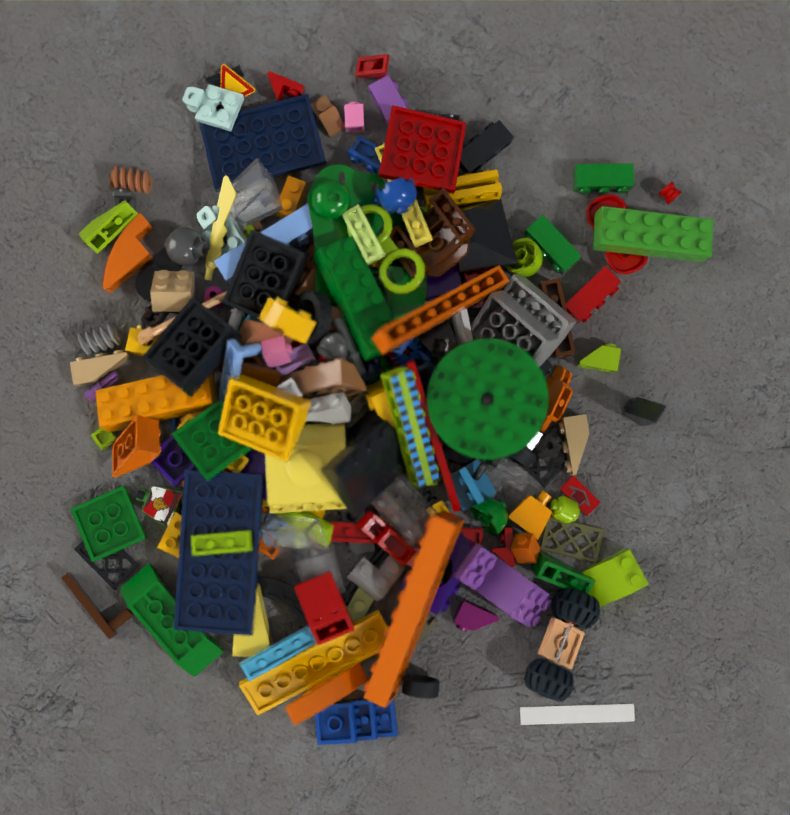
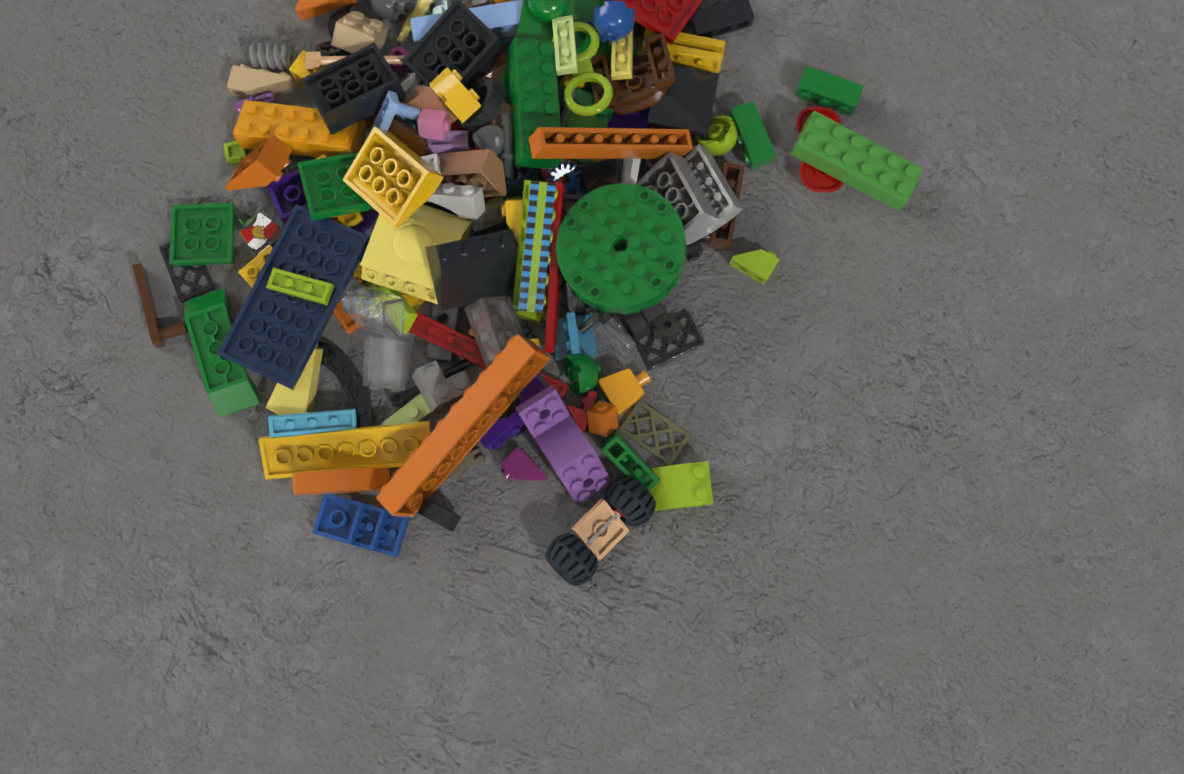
camera: 25 degrees right, 5 degrees down
red slope [294,571,355,646] -> none
red slope [357,510,416,567] -> none
white sticker [520,704,635,725] -> none
orange hinge [540,365,573,433] -> none
lime head [550,495,580,524] -> none
tan slope [558,414,589,476] -> none
red tile [559,475,601,516] -> none
red brick [566,266,621,324] -> none
black slope [623,397,666,426] -> none
red wheel [658,181,682,205] -> none

